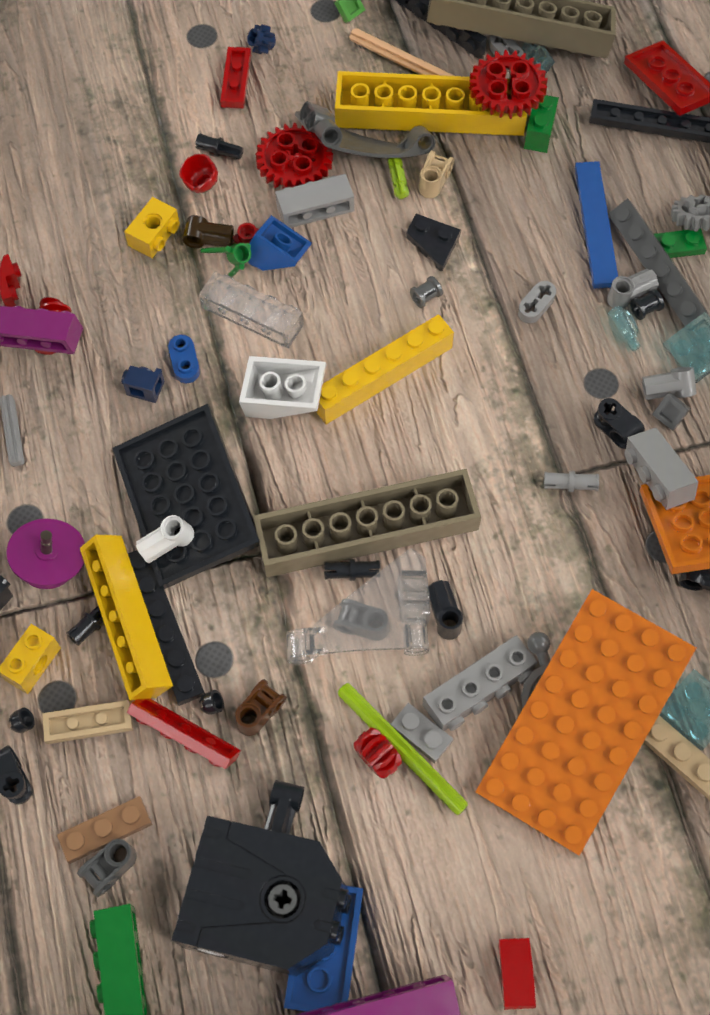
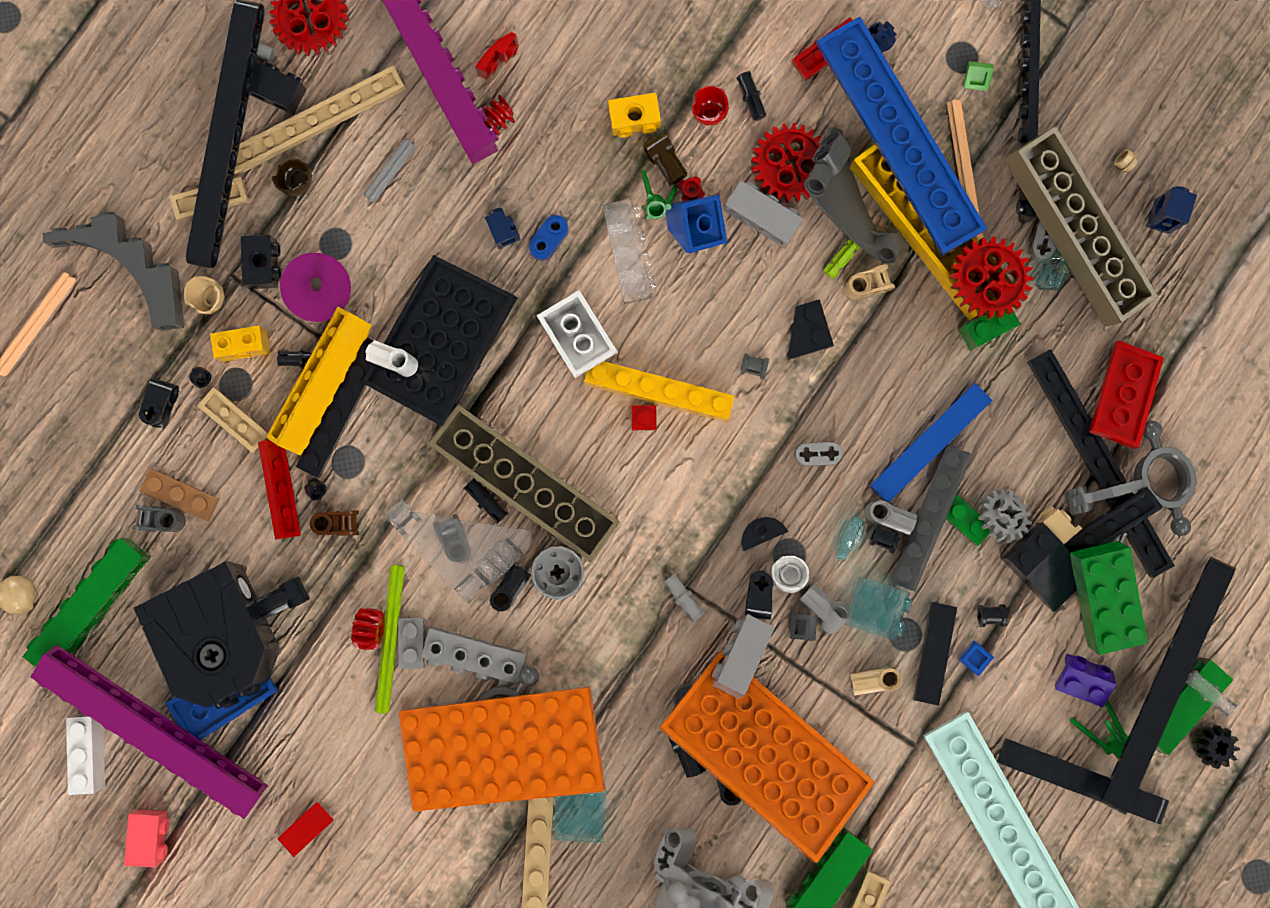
camera: 50 degrees right, 20 degrees up
none -> light grey wheel [531,545,584,600]
none -> red plate [632,405,657,431]
none -> black plate [741,517,789,552]
none -> white hair [772,556,809,593]
none -> blue plate [816,17,987,255]

